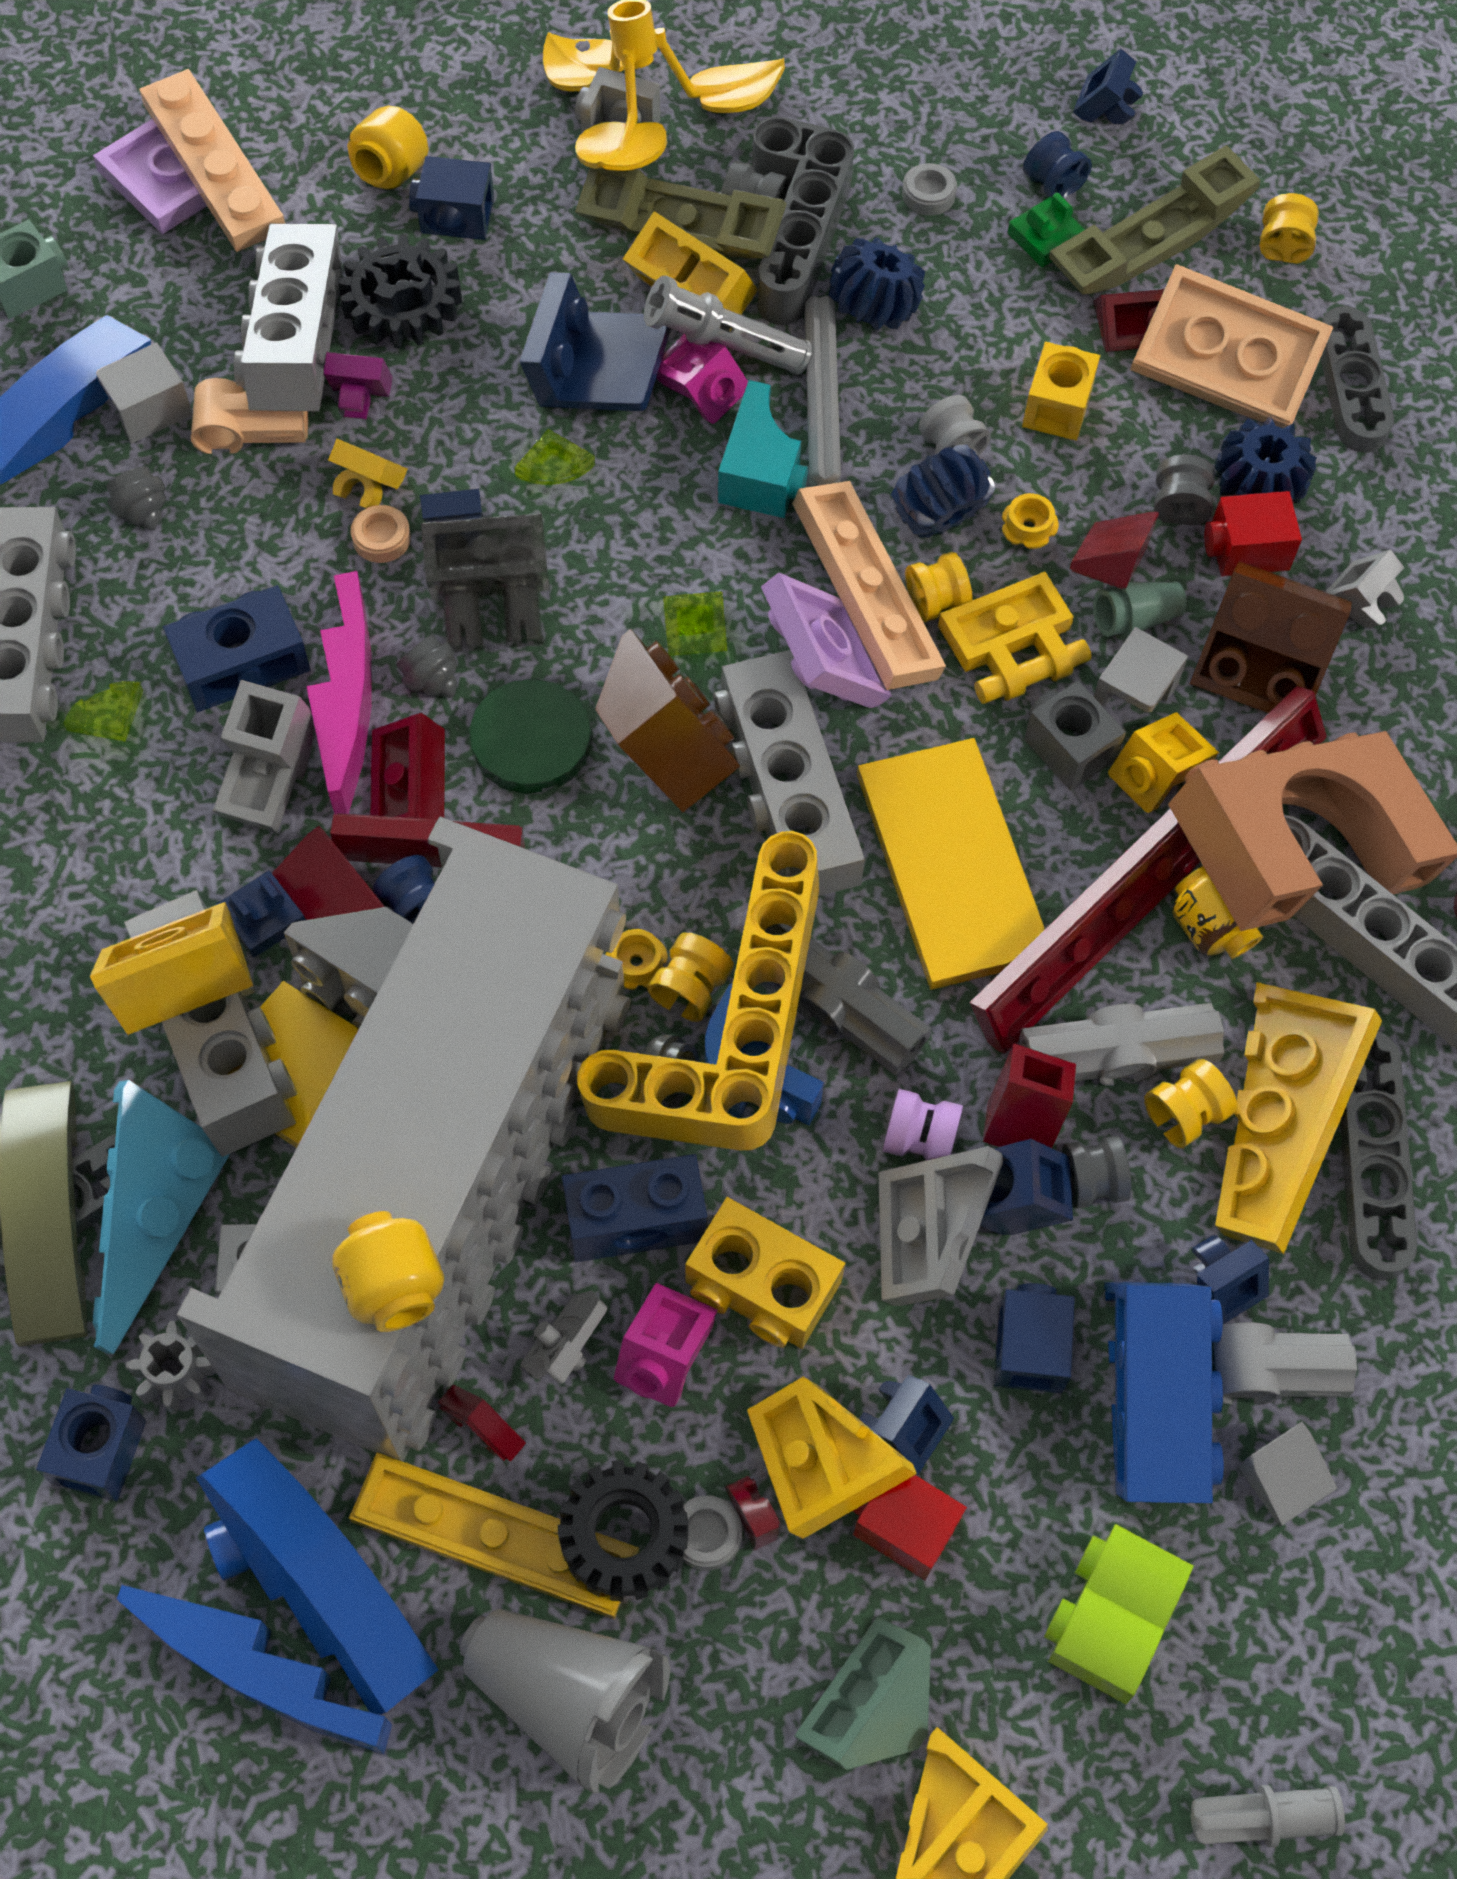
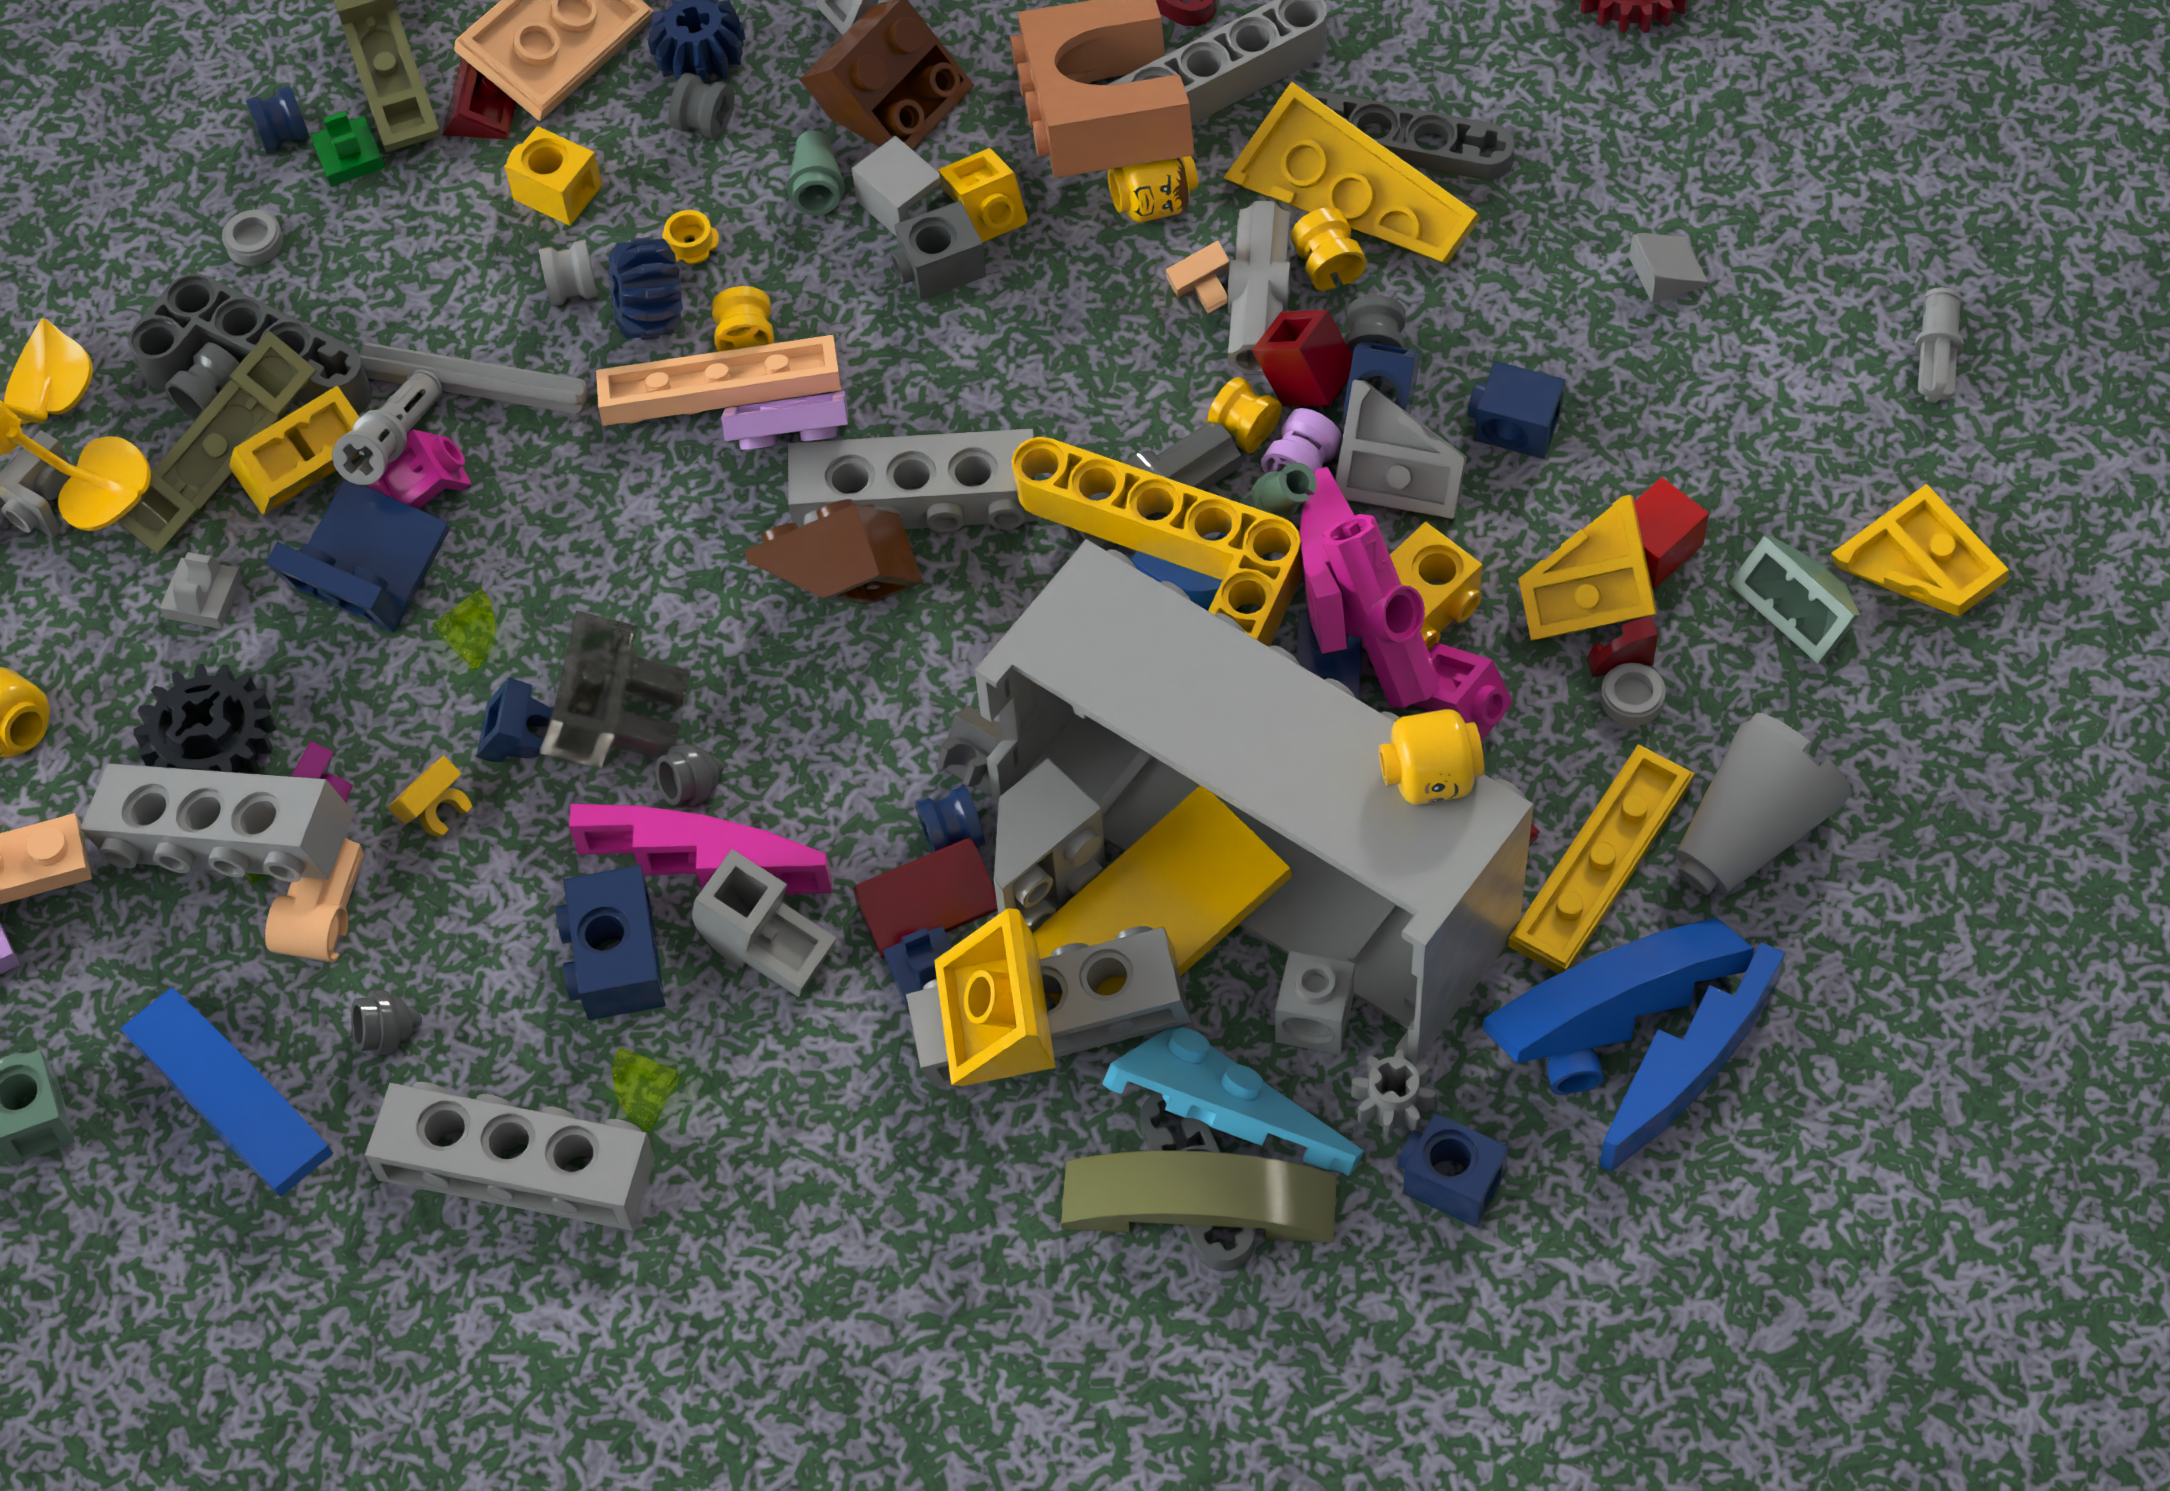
camera: 70 degrees left, 5 degrees down
light grey panel [96,342,193,444] -> none
dark red tile [330,813,525,867] -> none
light nougat tile [351,505,411,563] -> none
dark red slope [370,713,445,820] -> none
dark blue brick [409,156,494,240] -> none
dark green tile [469,678,592,794] -> none
black tyre [558,1460,688,1602] -> none
clear neon green slope [662,591,728,656] -> none
teal arch [718,380,808,519] -> none
dark blue gear [828,237,926,330] -> none
yellow tile [857,738,1045,990] -> none
dark blue tile [859,1374,954,1475] -> none
yellow plate [938,572,1091,704] -> none
dark red tile [969,686,1327,1054] -> none
lime brick [1044,1524,1194,1705] -> none
dark red slope [1069,511,1159,589] -> none
dark blue tile [1073,48,1143,124] -> none
blue wedge [1104,1282,1224,1503] -> none
dark blue tile [1192,1234,1269,1324] -> none
red brick [1204,491,1302,577] -> none
light grey piece [1213,1322,1357,1405] -> none
none -> light grey tile [160,552,243,629]
none -> light nougat tile [1166,240,1230,313]
none -> yellow wheel [1207,377,1282,453]
none -> sand green axle [1240,462,1317,519]
none -> dark pink slope [1300,467,1355,654]
none -> dark pink piece [1322,514,1440,708]

